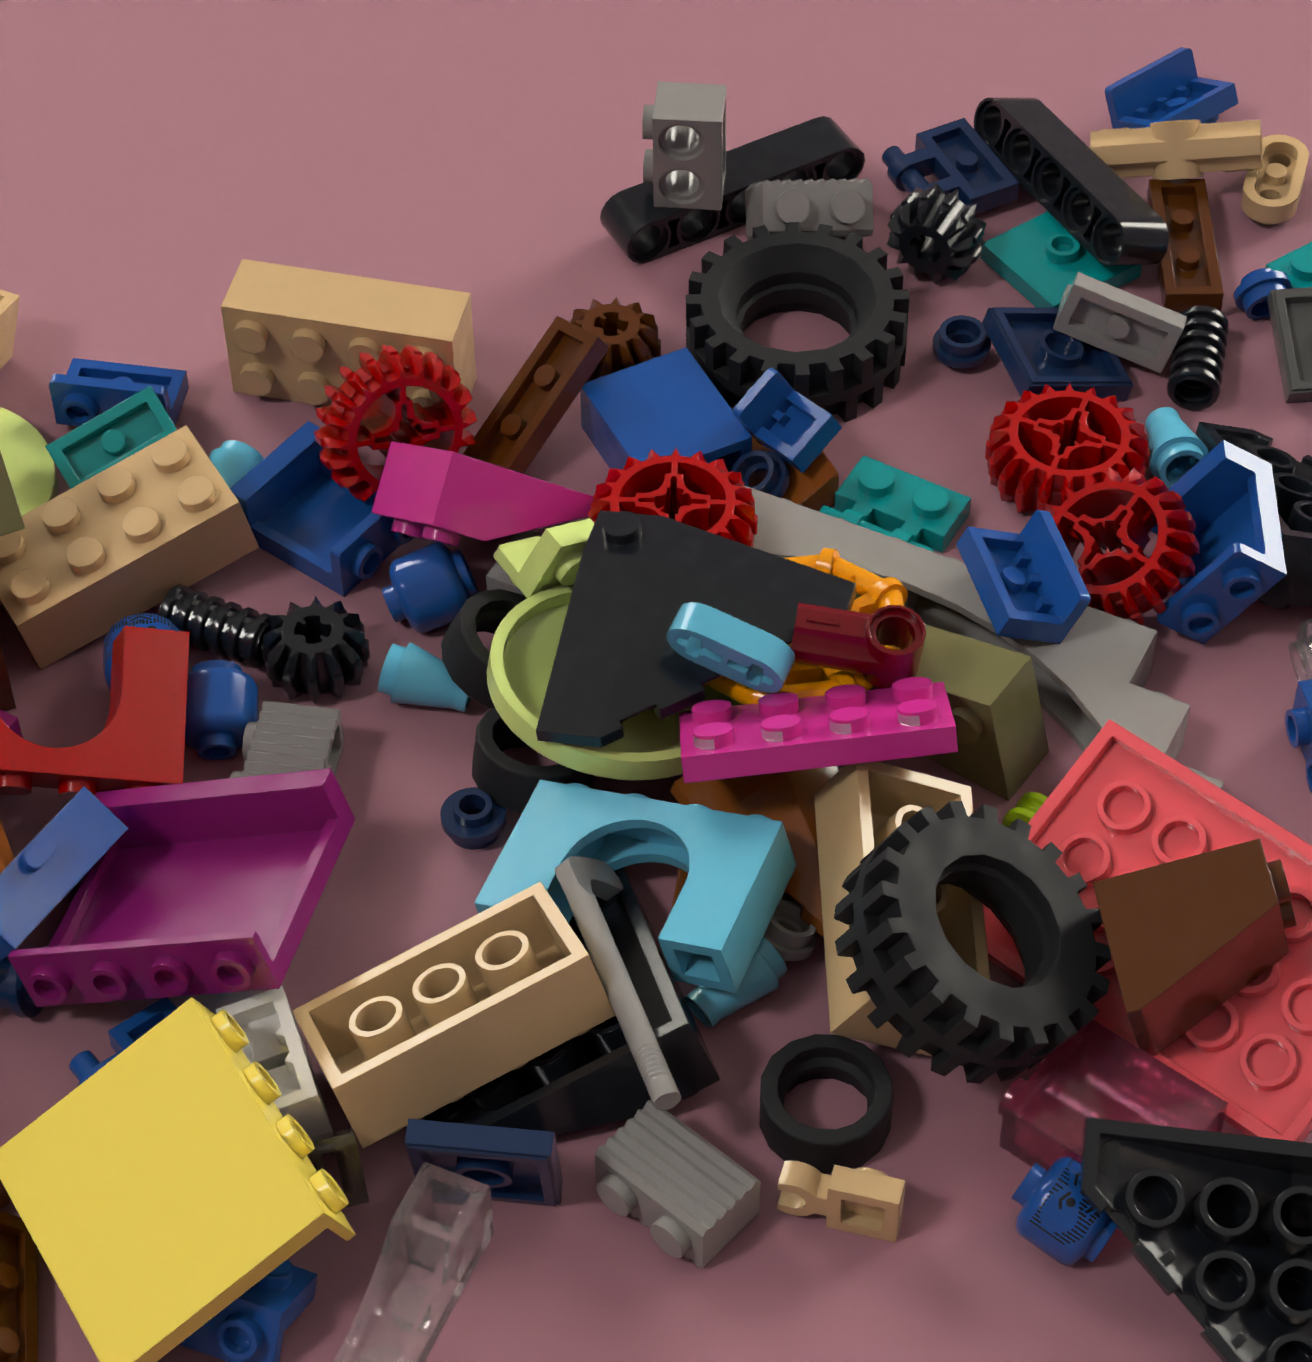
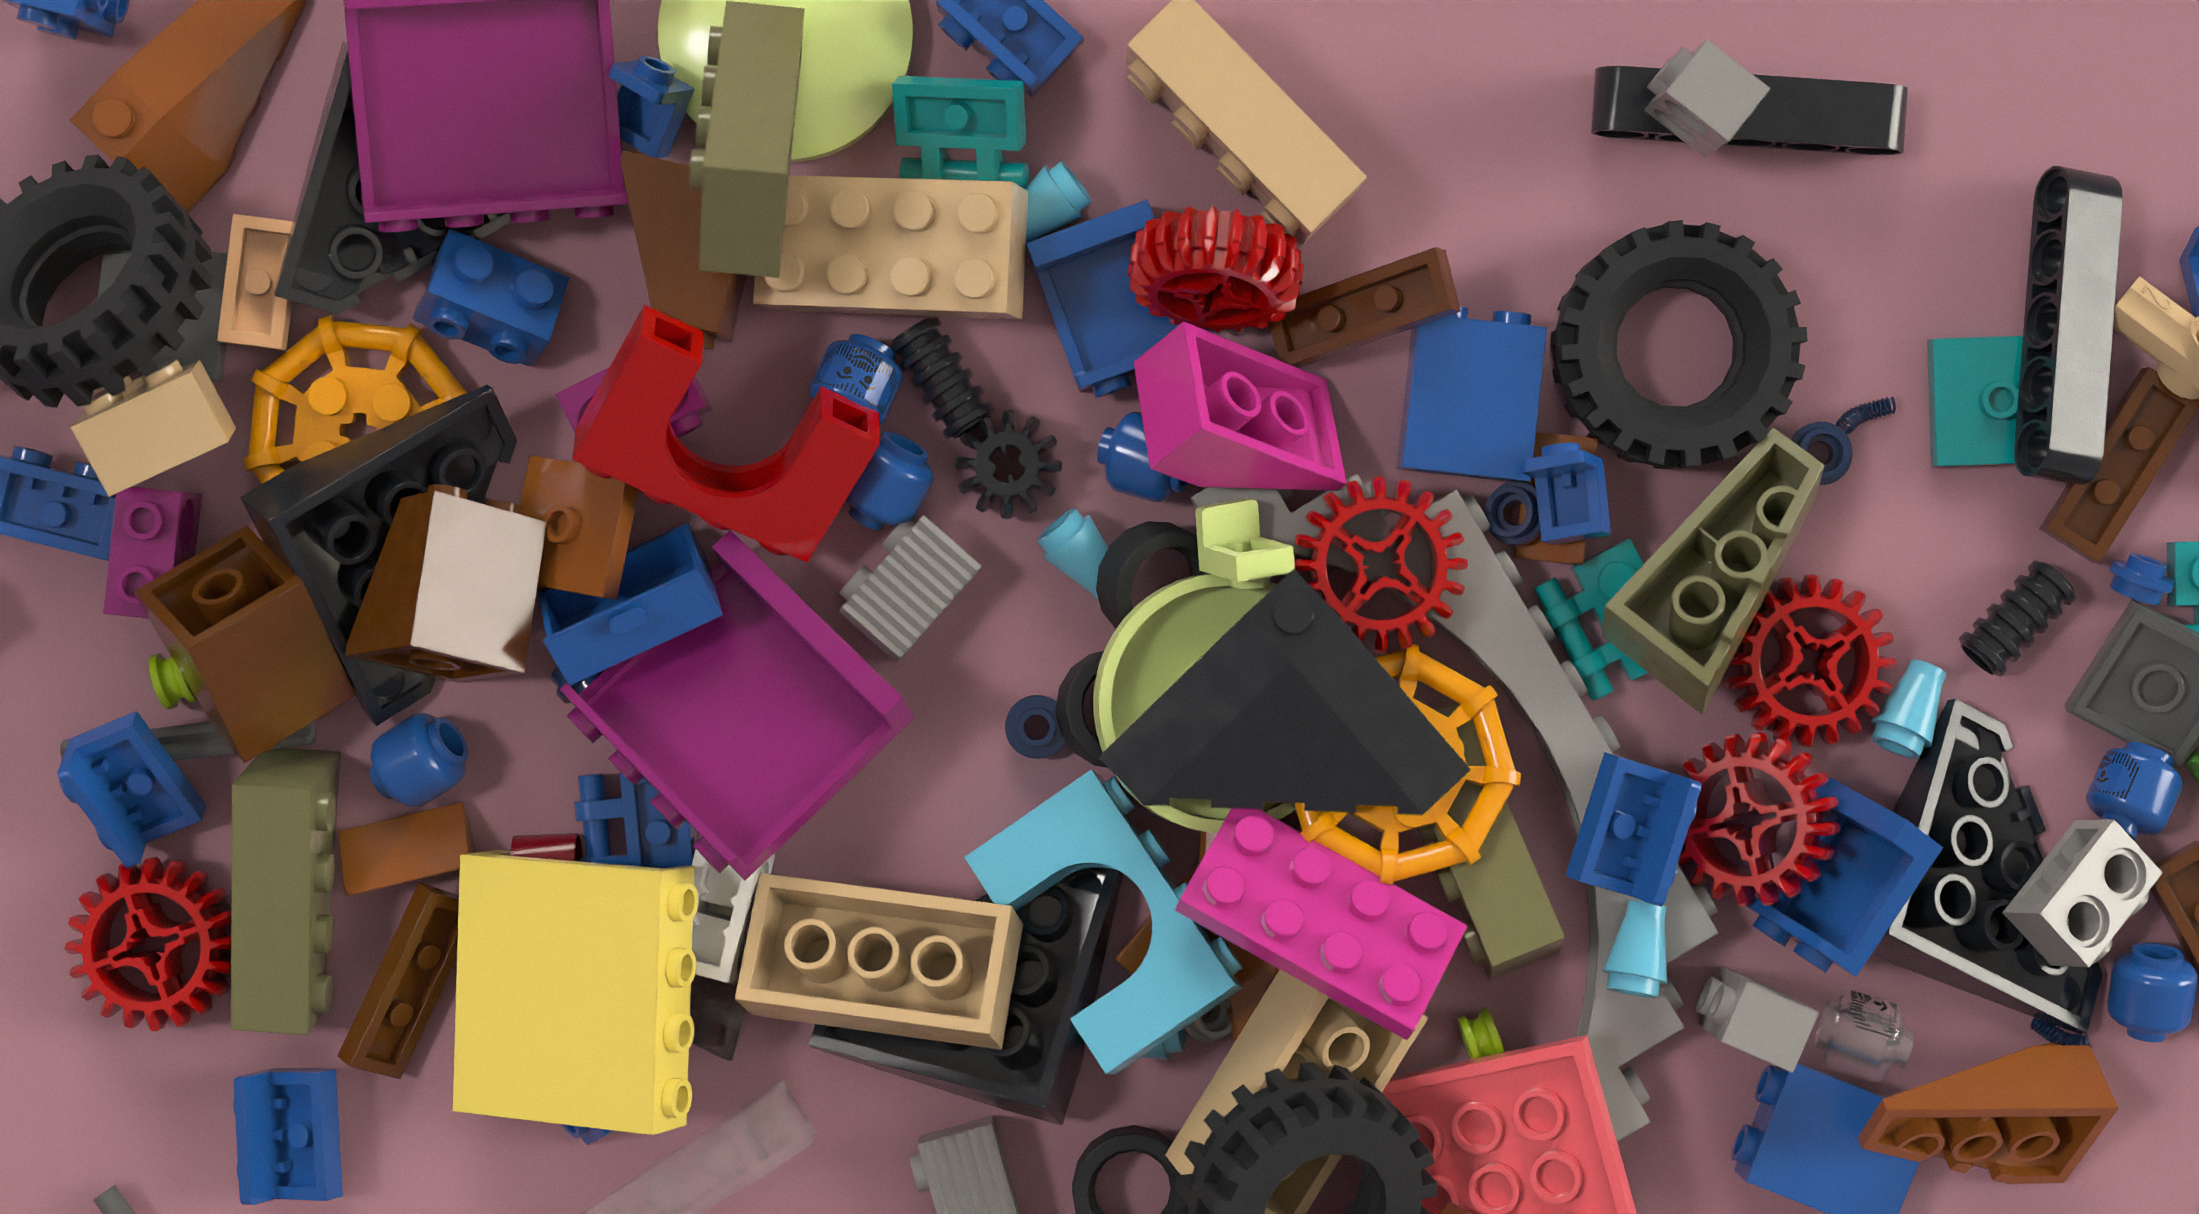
camera: 30 degrees right, 40 degrees up
dark blue plate [405,1119,563,1206] -> none
light grey piece [555,856,681,1111] -> none
reddish brown gear [570,297,661,383] -> none
medium azure beam [666,602,795,693] -> none
light grey brick [745,178,874,240] -> none
dark red piece [791,603,926,689] -> none
dark blue plate [882,118,1019,214] -> none
black gear [887,183,987,285] -> none
dark blue plate [982,307,1134,401] -> none
light grey panel [1053,272,1187,373] -> none
none -> olive wedge [1602,427,1824,715]
none -> medium azure cone [1603,900,1667,998]
none -> light grey brick [1696,967,1819,1073]
none -> dark blue leg [1836,396,1896,434]

